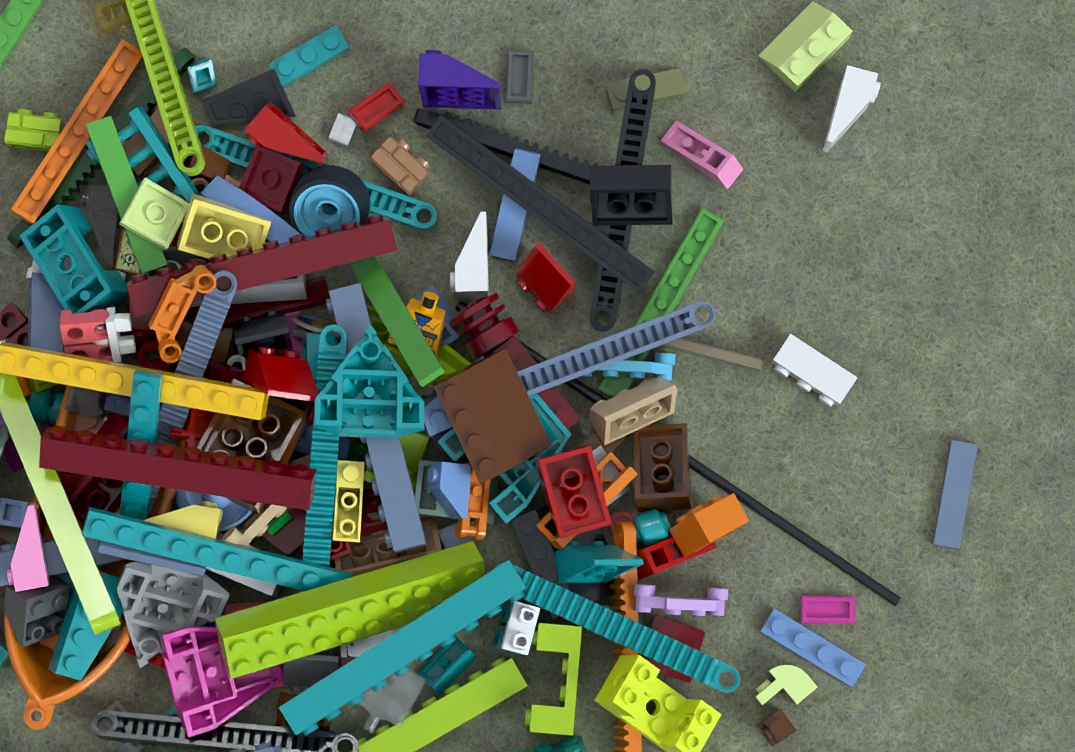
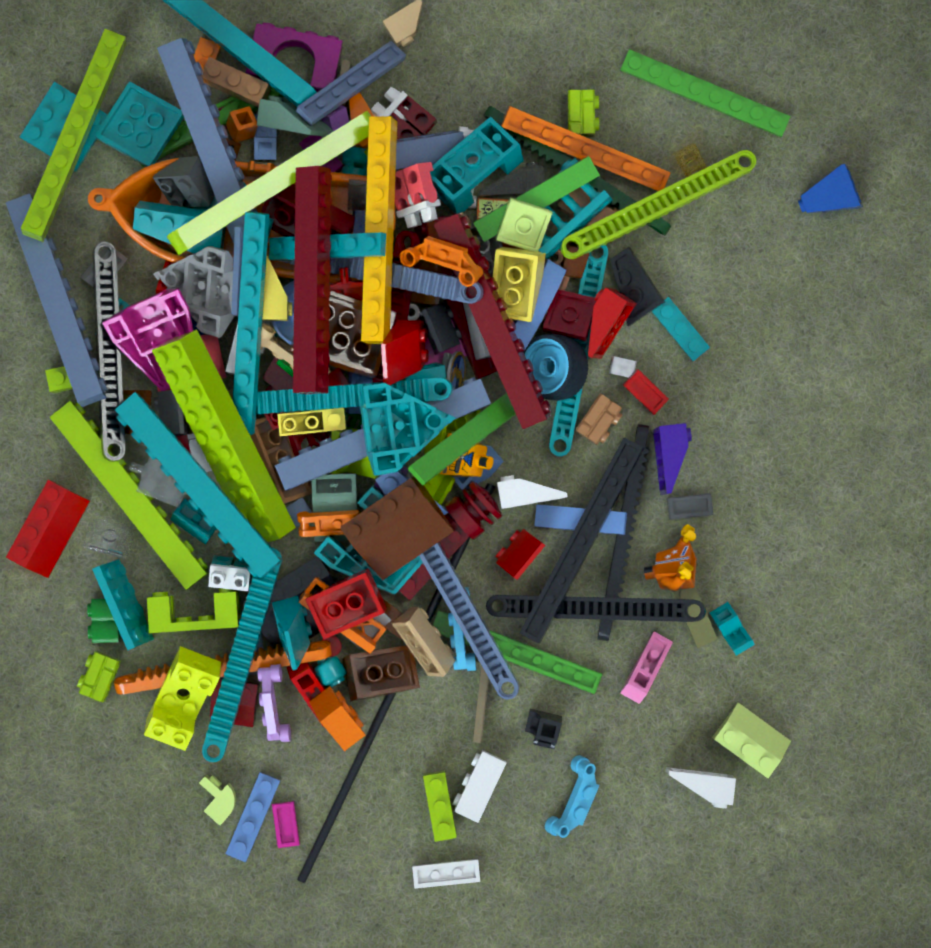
camera: 75 degrees right, 5 degrees up
bright pink slope [7,502,50,592] -> none
teal slope [186,58,217,93] -> none
medium blue slope [427,462,471,519] -> none
black slope [590,165,673,226] -> none
reddish brown brick [757,708,797,746] -> none
sand blue tile [932,440,978,550] -> none
none -> white plate [412,859,480,889]
none -> lime brick [423,770,457,842]
none -> black brick [525,708,562,749]
none -> medium azure plate [545,755,599,838]
none -> orange torso [644,524,697,591]
none -> teal slope [709,602,755,656]

